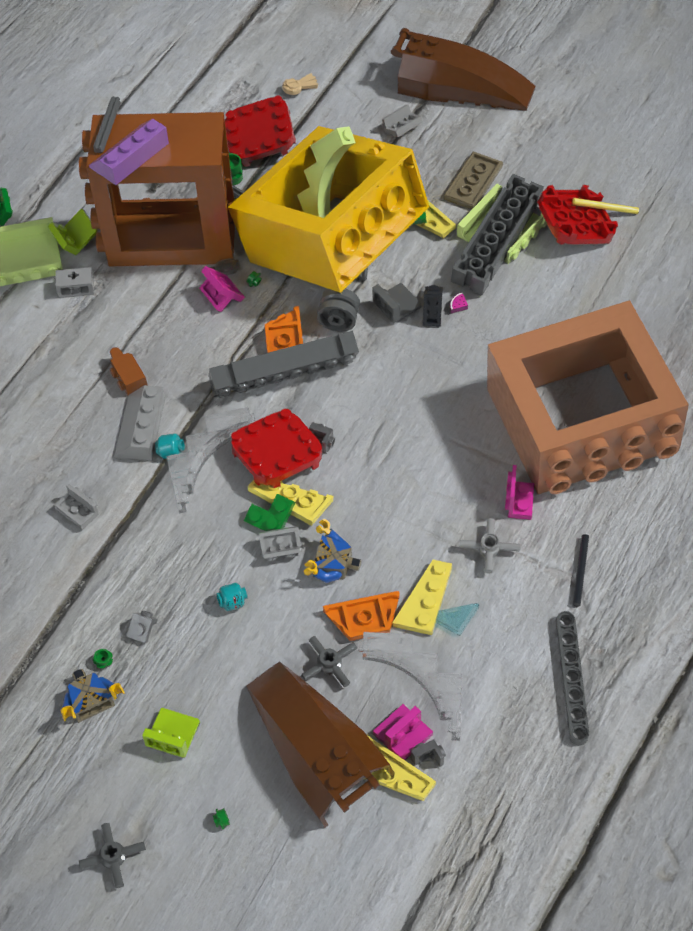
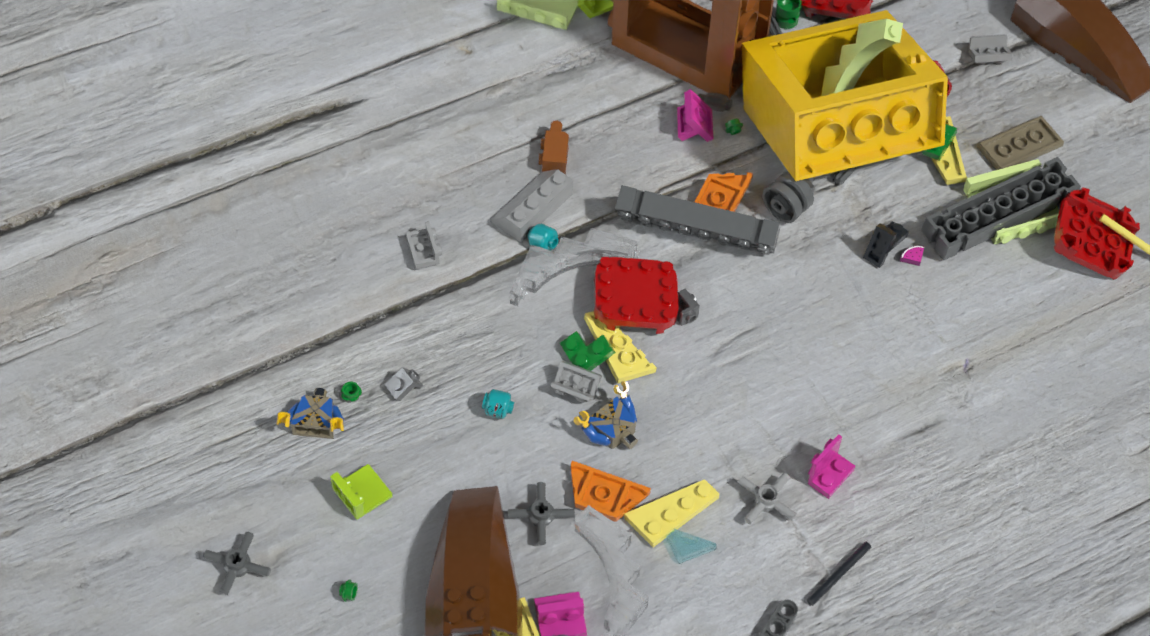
camera: 30 degrees right, 0 degrees up
light grey brick [56,267,94,298] -> none
dark grey bracket [372,283,422,323] -> none
nougat door [487,300,689,495] -> none

